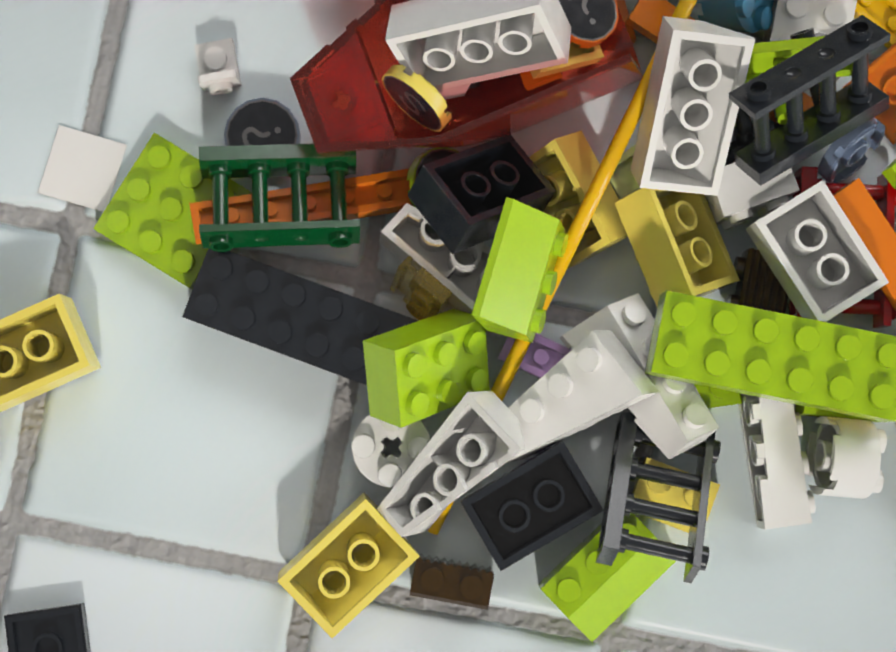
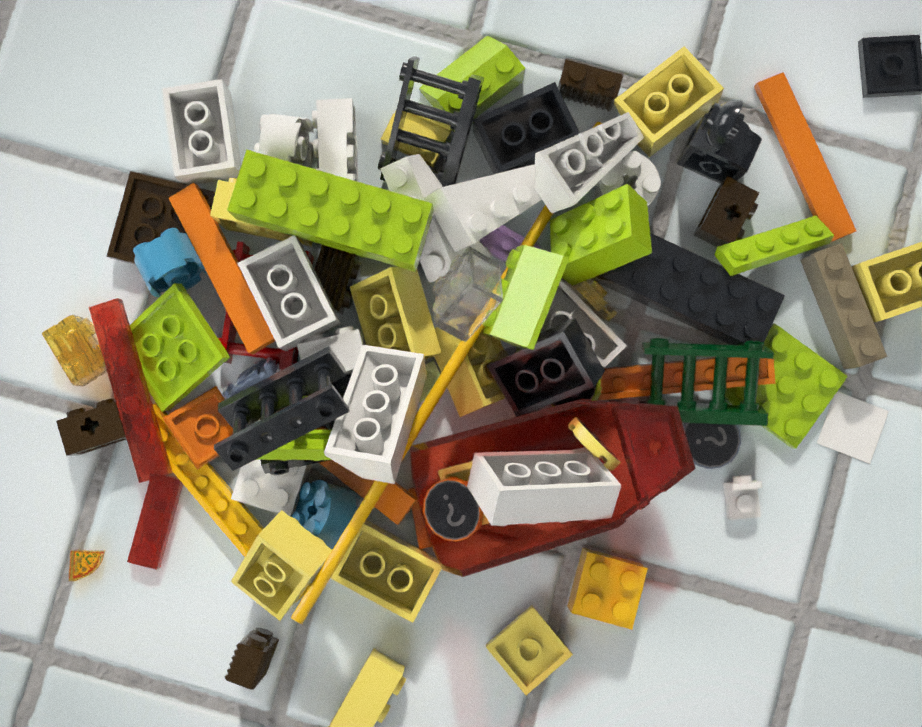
camera: 175 degrees right, 0 degrees up
none -> clear brick [432,246,503,342]
none -> black brick [677,100,762,184]
none -> dark brown brick [693,176,760,247]
none -> lime plate [714,215,834,276]
none -> orange tile [754,72,857,243]
none -> dark tan brick [800,243,887,370]

